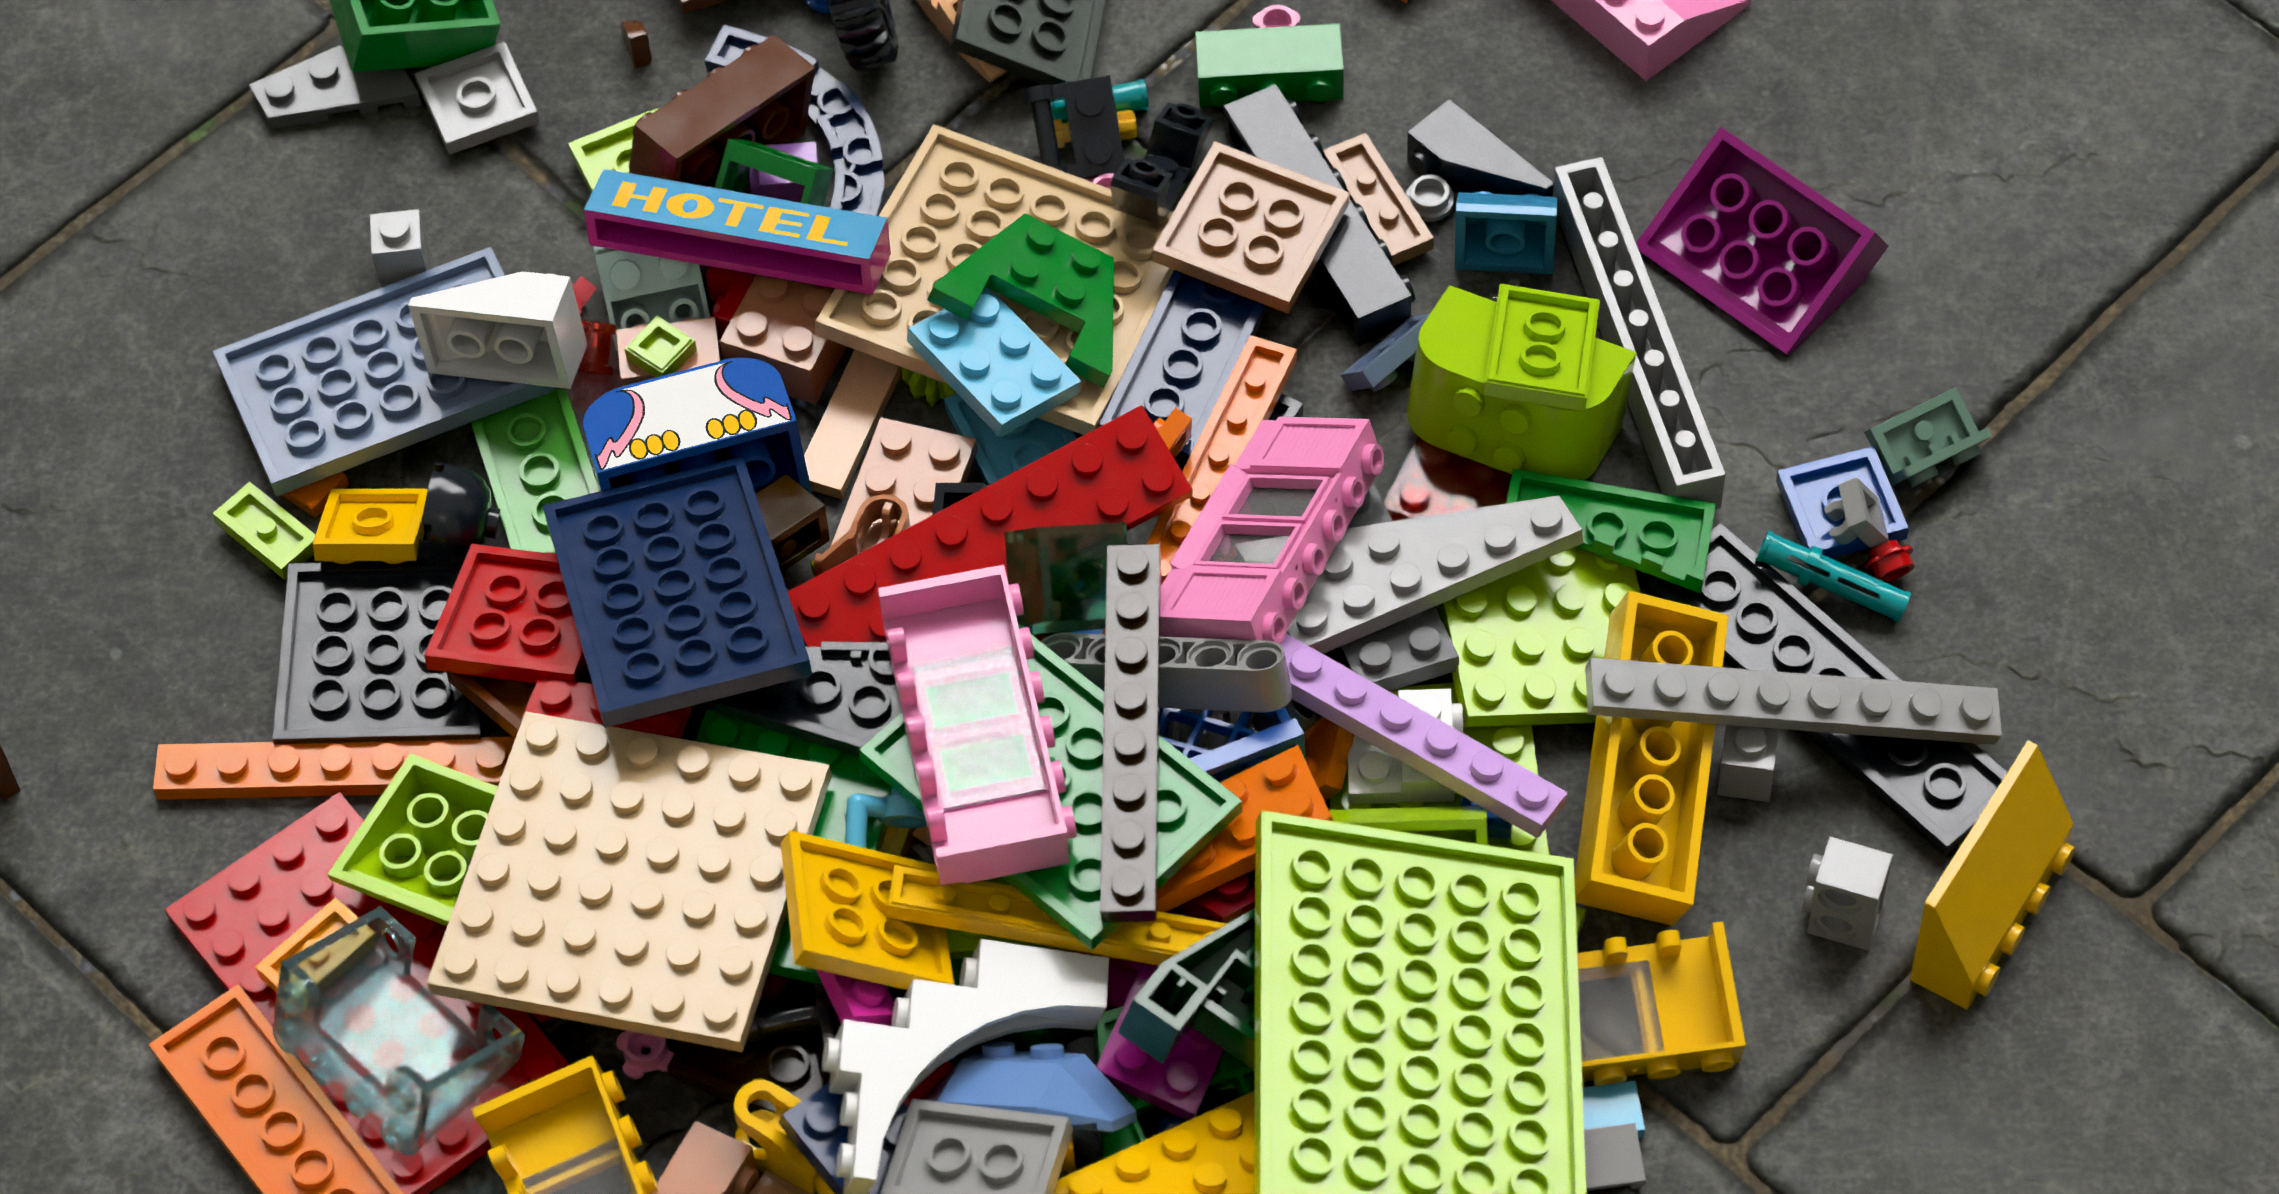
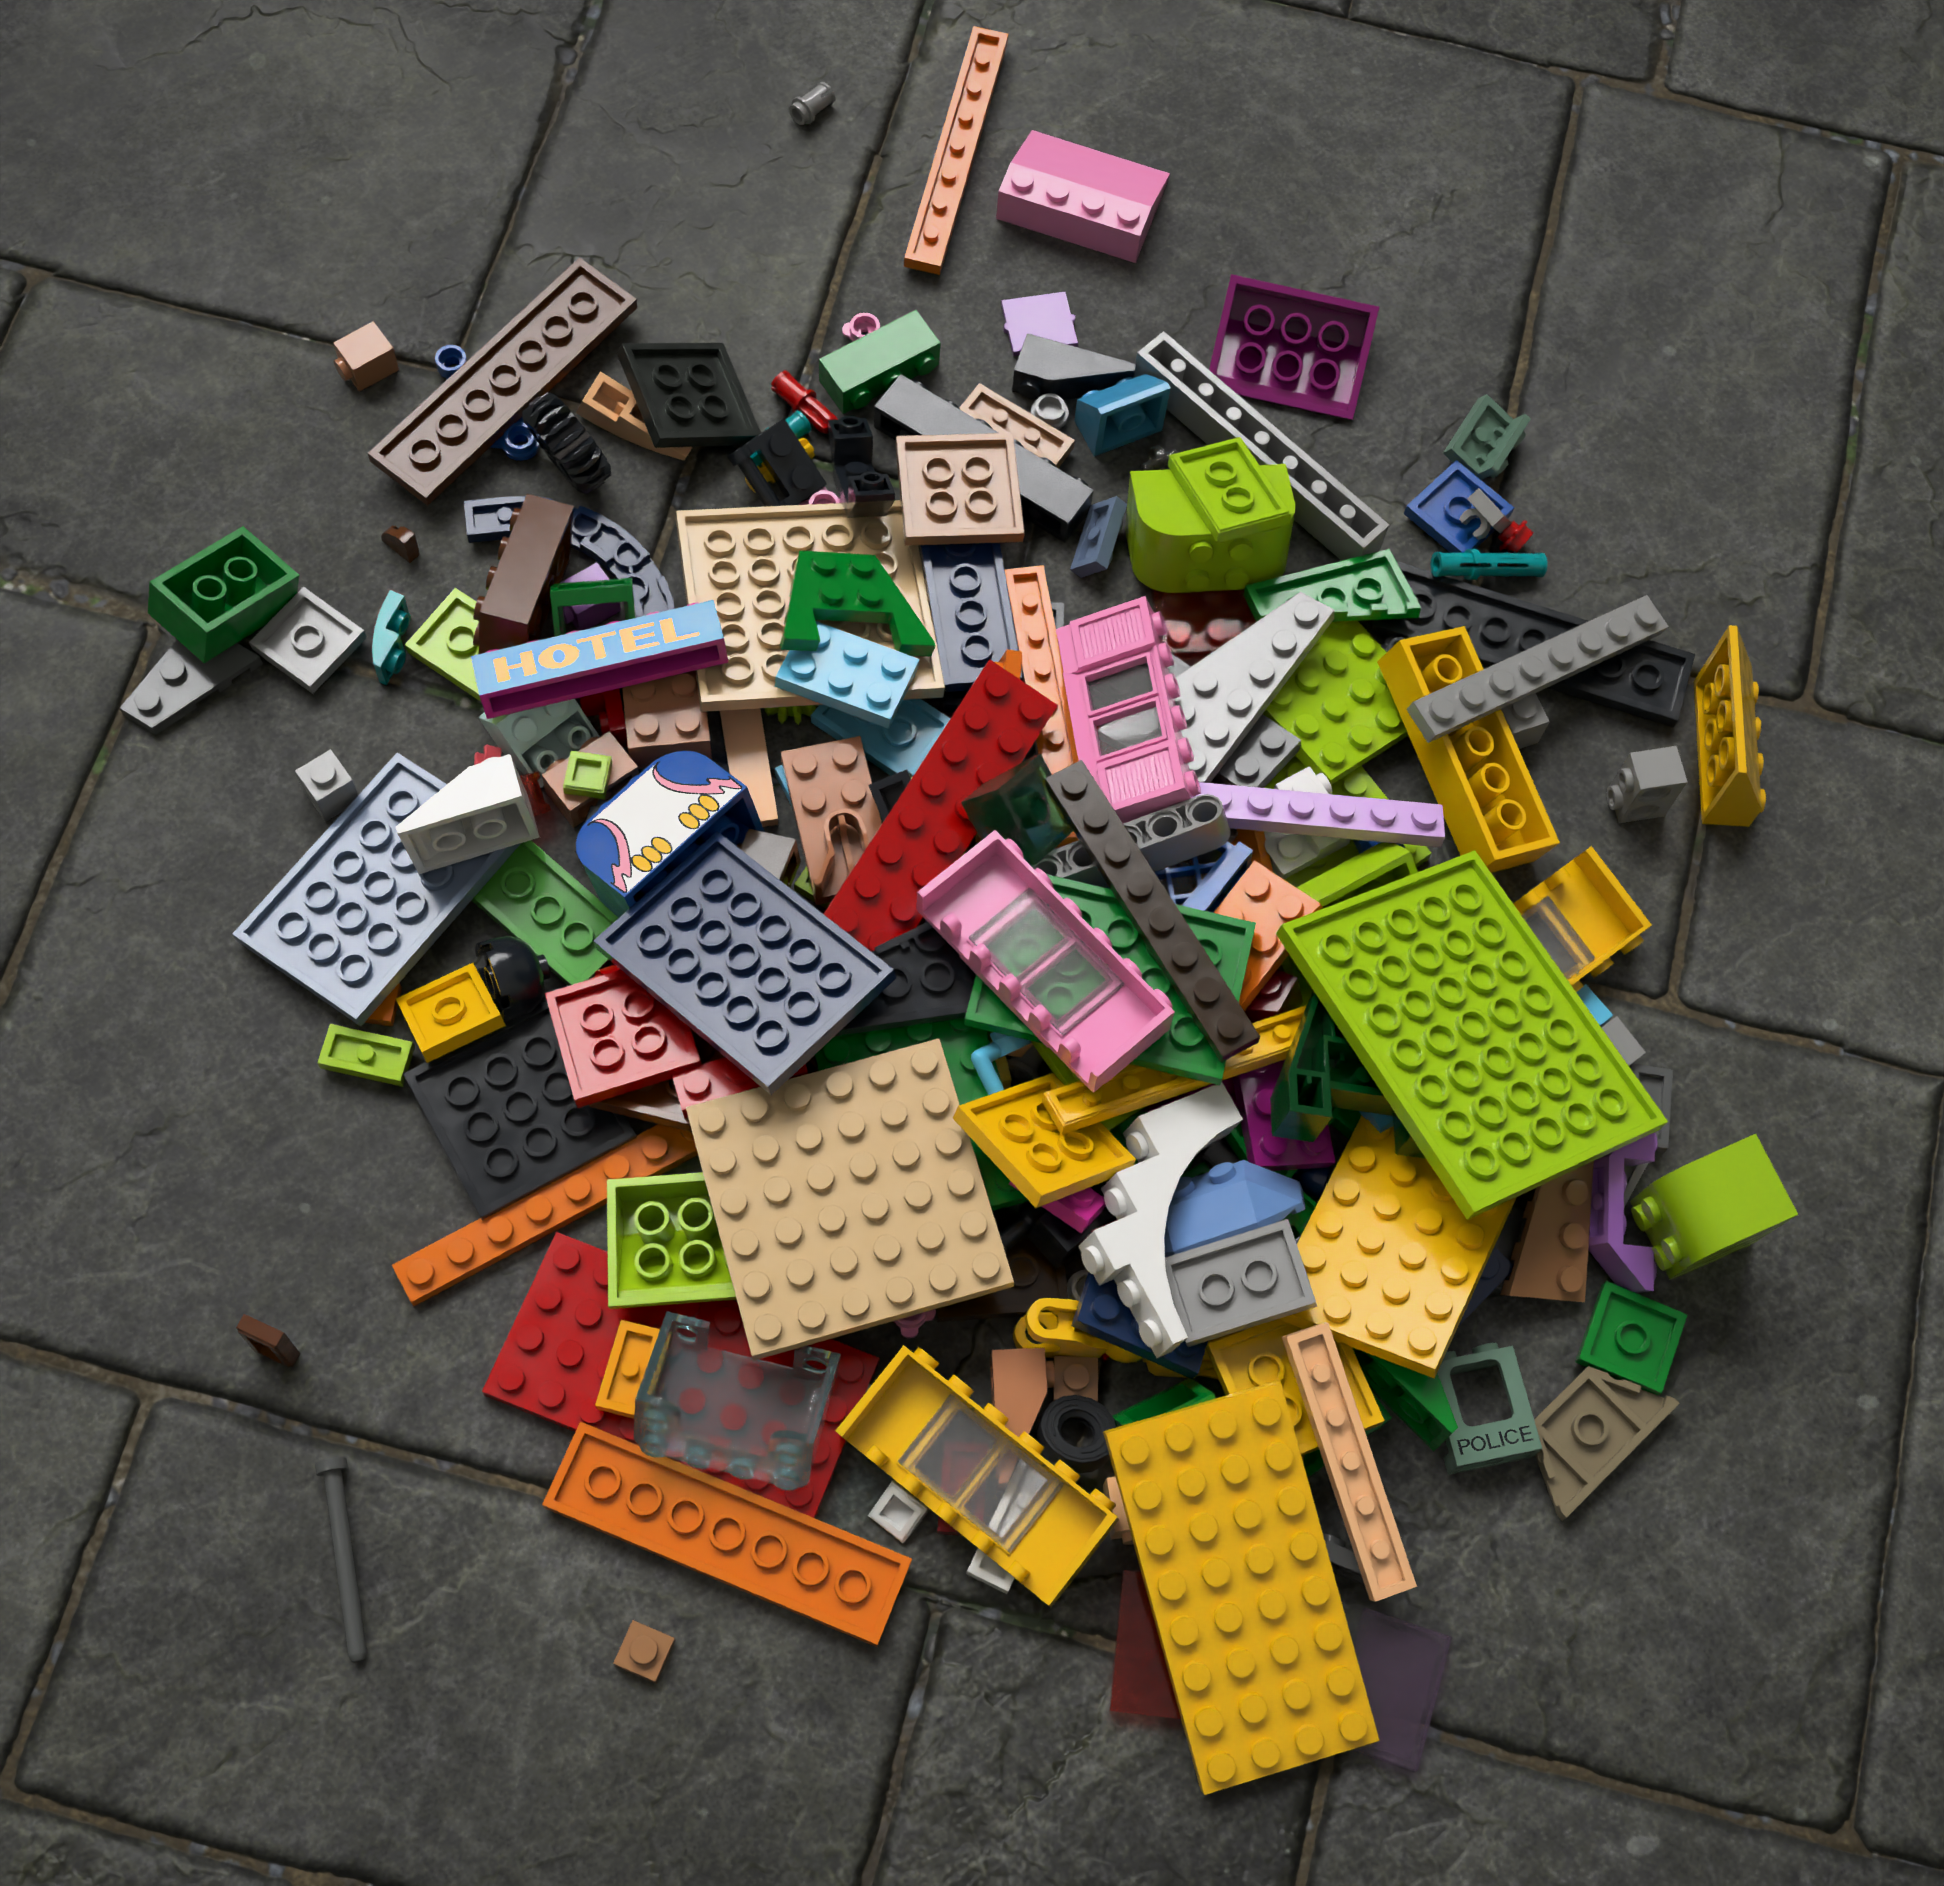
camera: 40 degrees left, 10 degrees up
none -> teal slope [372,590,411,685]
none -> red axle [771,370,838,434]
none -> piece [1001,292,1078,356]

